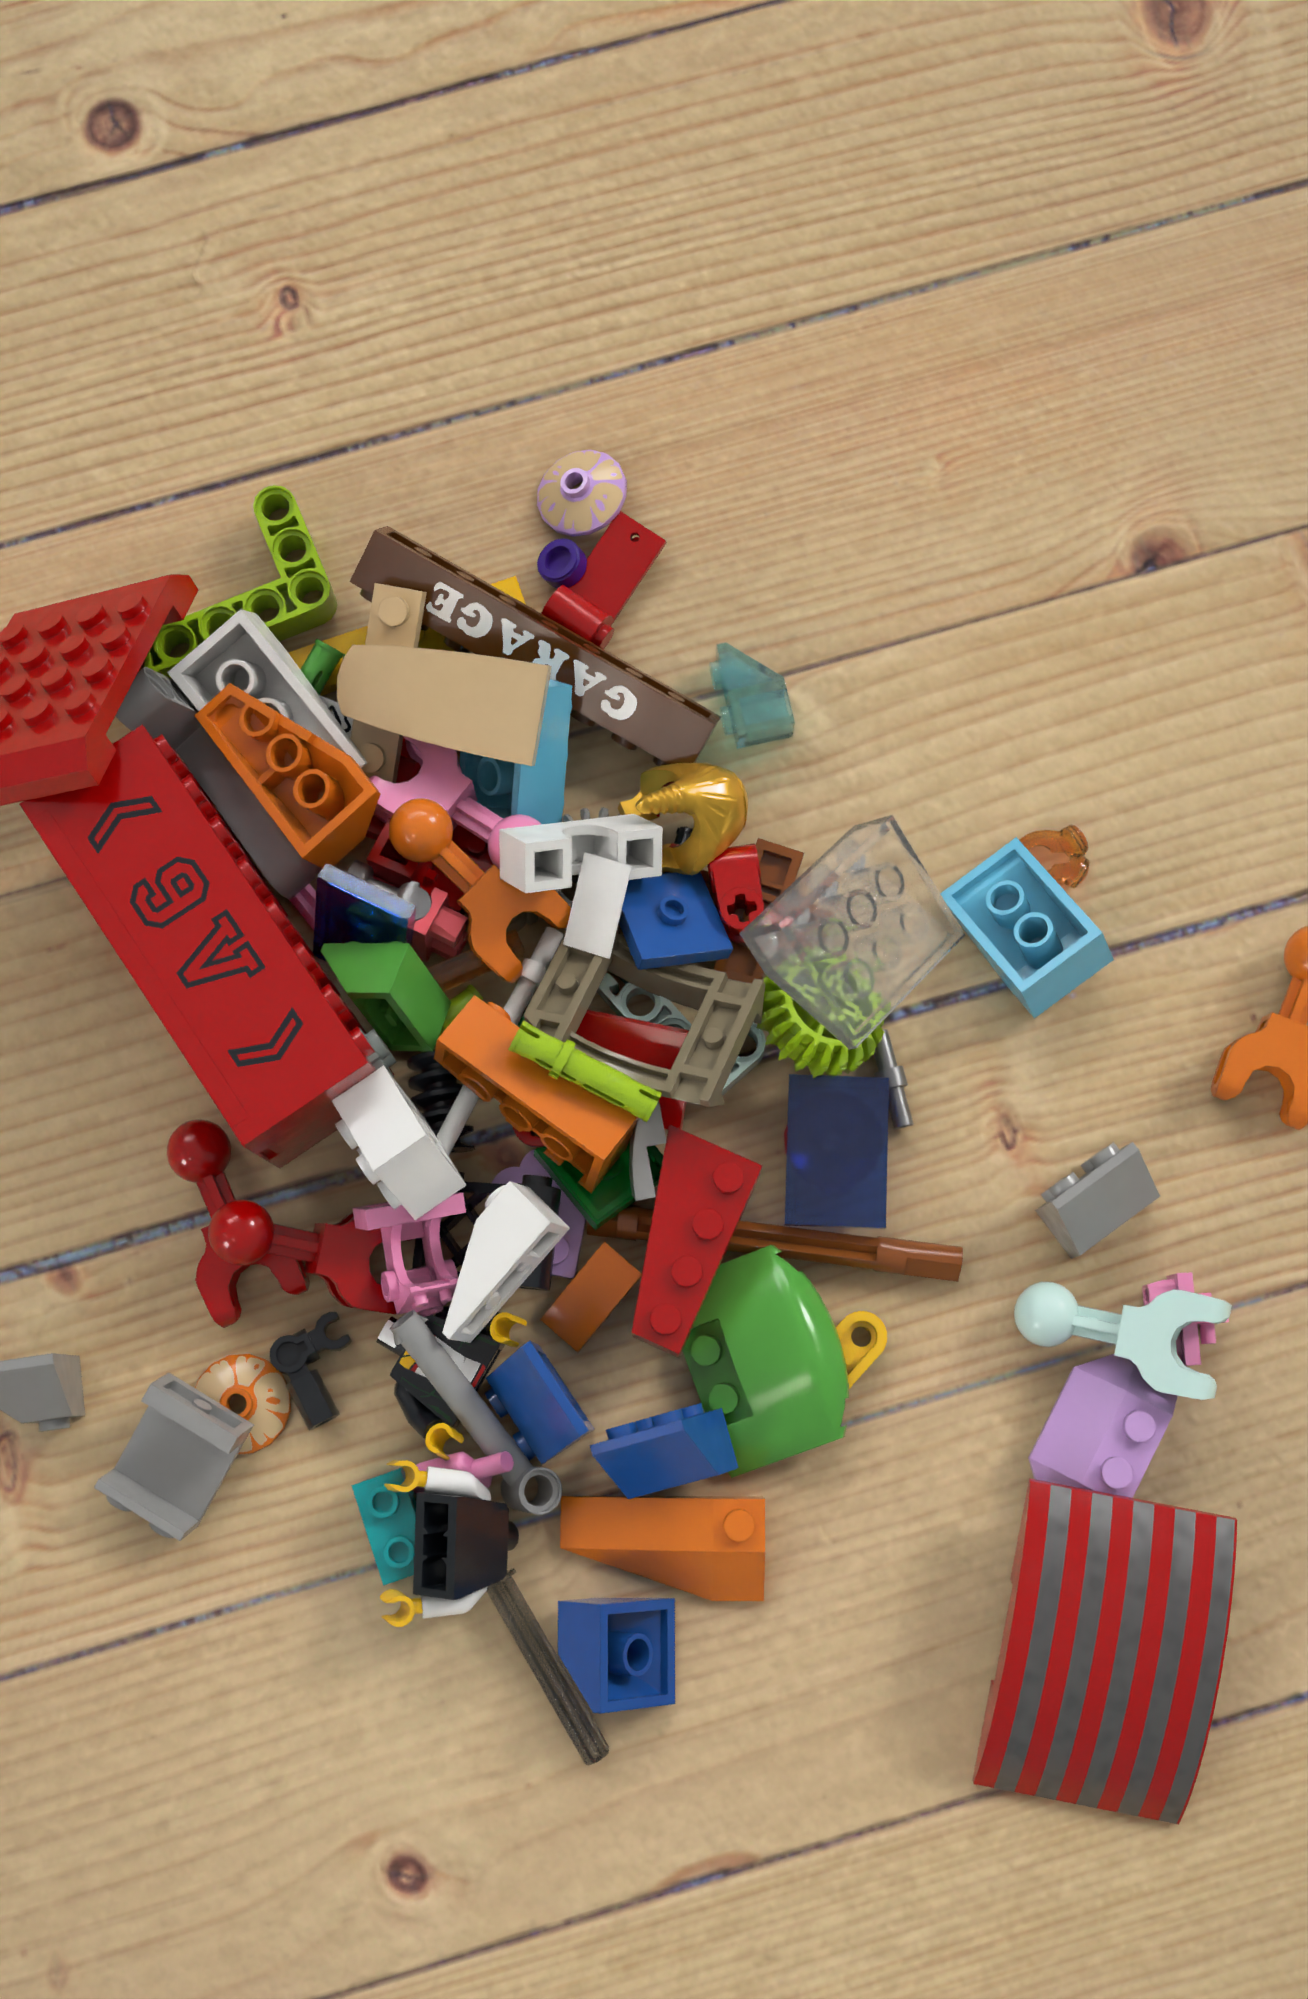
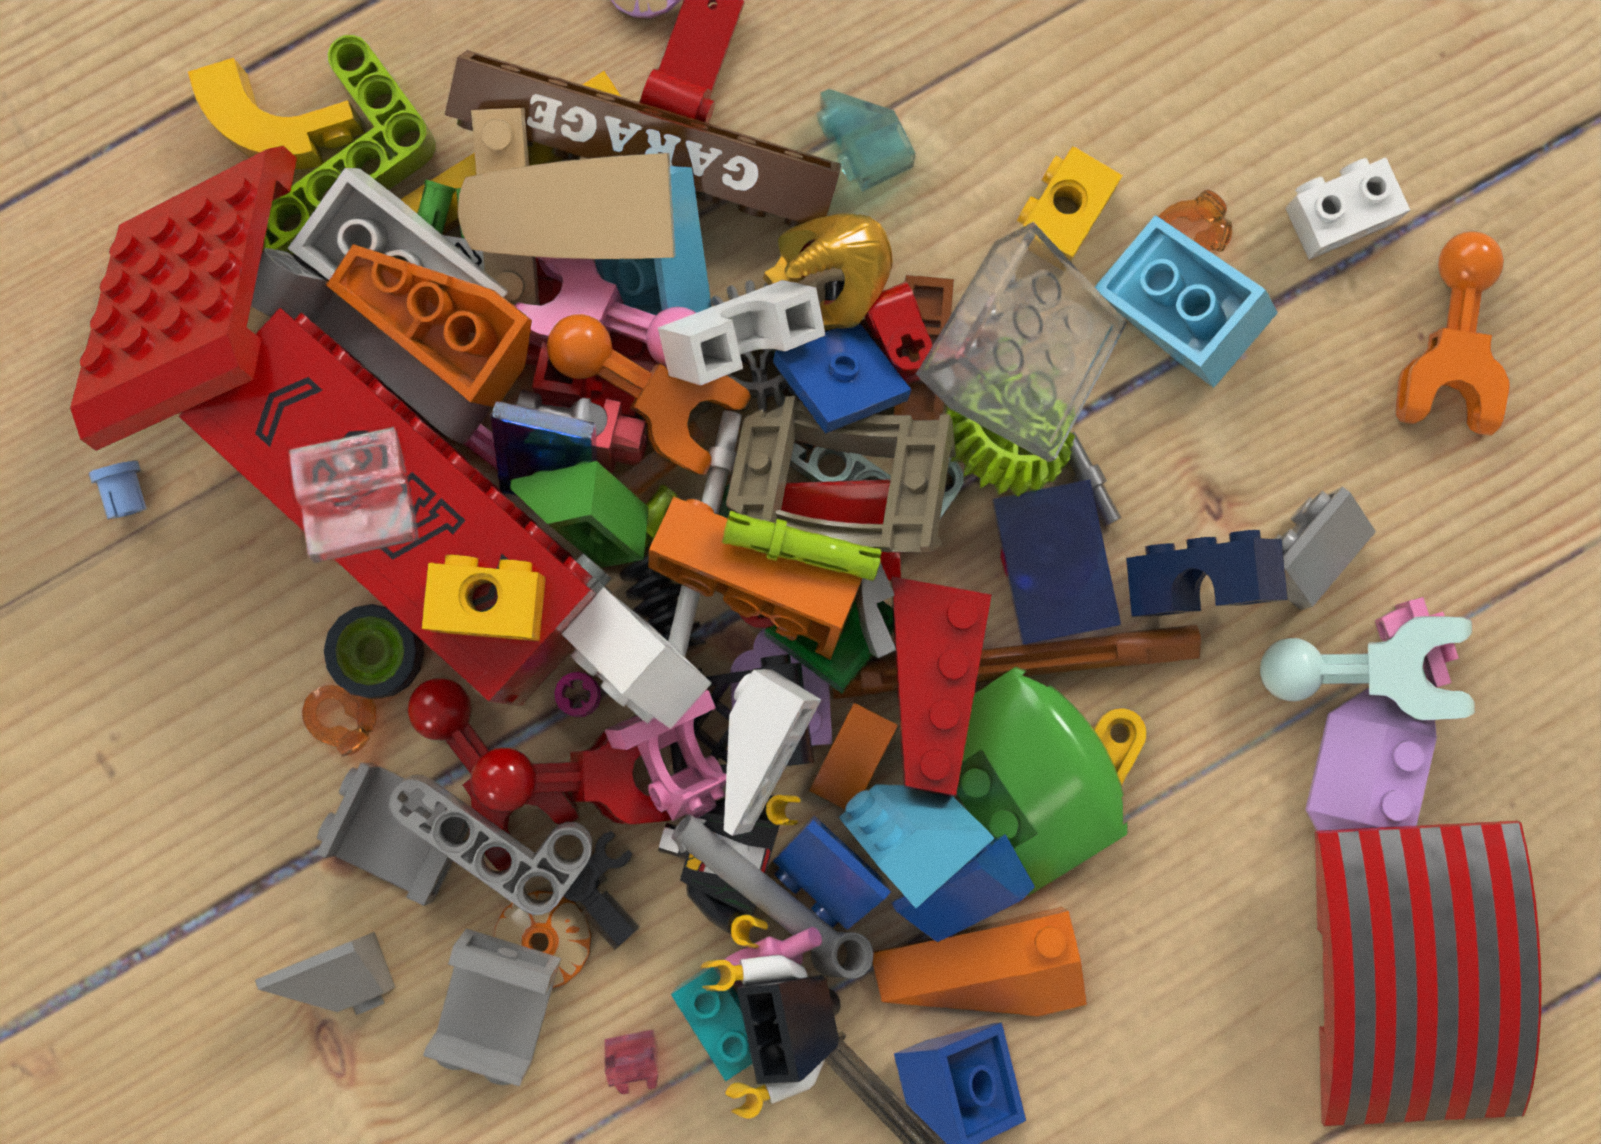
camera: 10 degrees left, 5 degrees up
dark purple tile [537,538,587,589] -> none
white sticker [563,852,632,959] -> none
none -> yellow arch [188,57,364,169]
none -> clear slope [289,427,419,563]
none -> clear orange piece [302,685,377,757]
none -> light grey panel [316,763,468,906]
none -> wheel [324,604,424,699]
none -> light grey beam [389,775,592,915]
none -> yellow brick [422,555,546,641]
none -> dark pink bush [554,672,601,718]
none -> clear pink tile [605,1029,659,1095]
none -> medium azure slope [839,784,994,908]
none -> yellow brick [1016,146,1123,269]
none -> dark blue arch [1126,530,1288,617]
none -> white brick [1285,158,1410,260]

